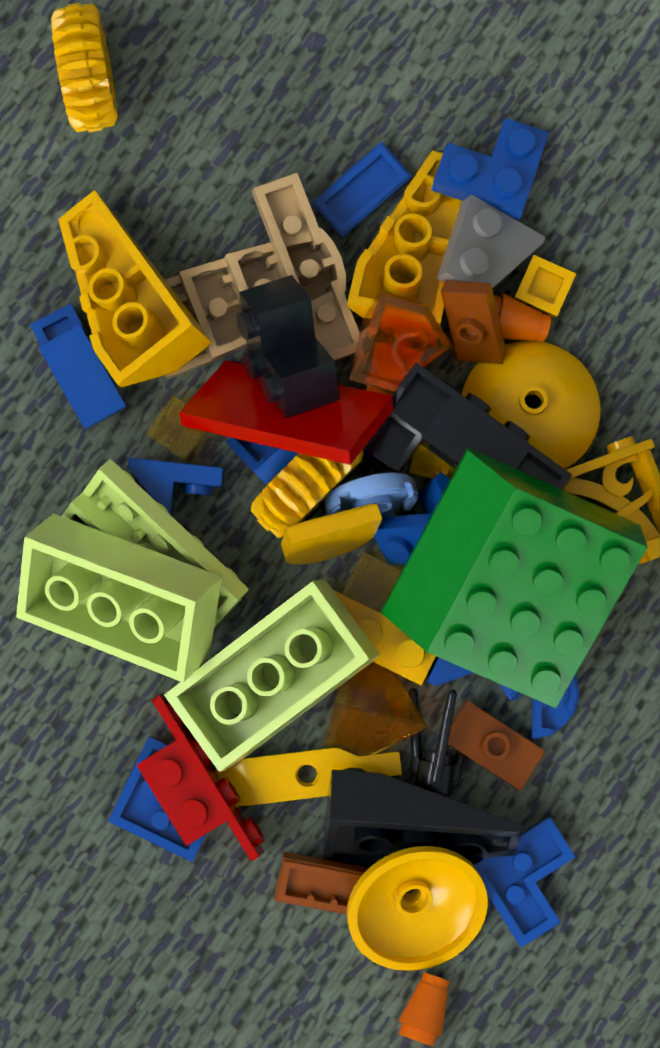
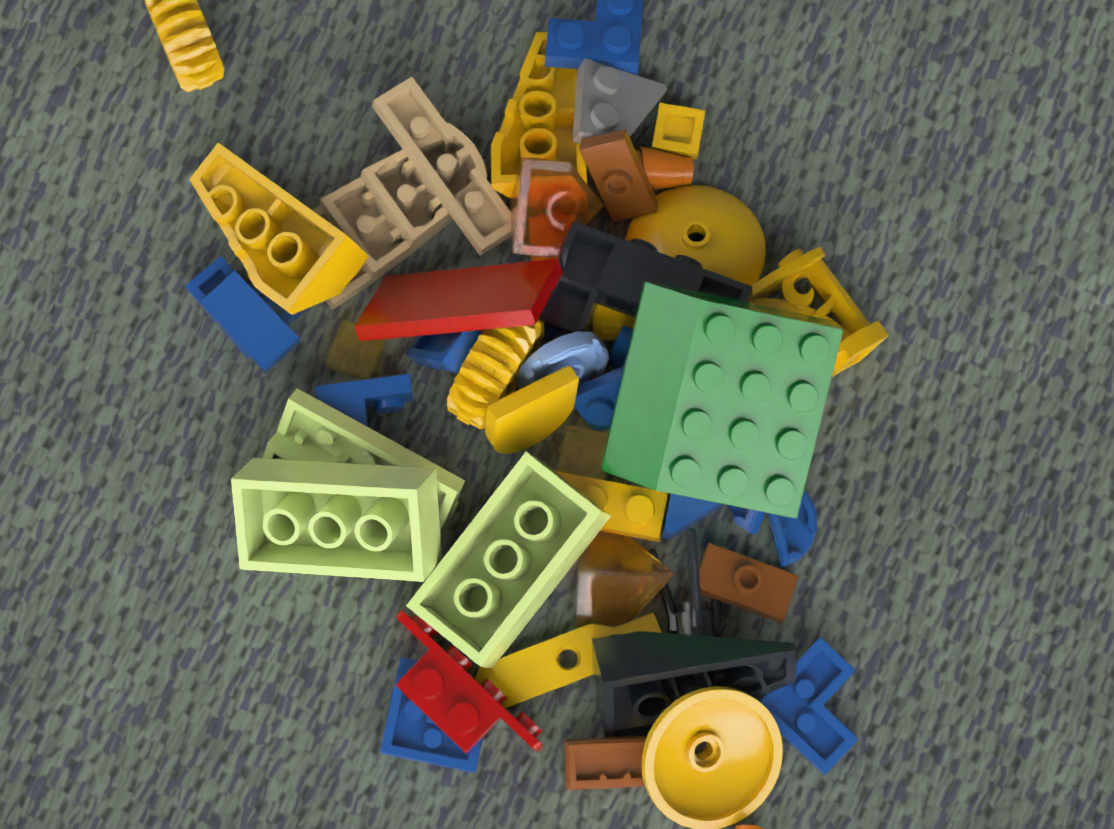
camera: 25 degrees left, 10 degrees down
black brick [236,275,340,418] -> none
blue tile [311,141,412,239] -> none

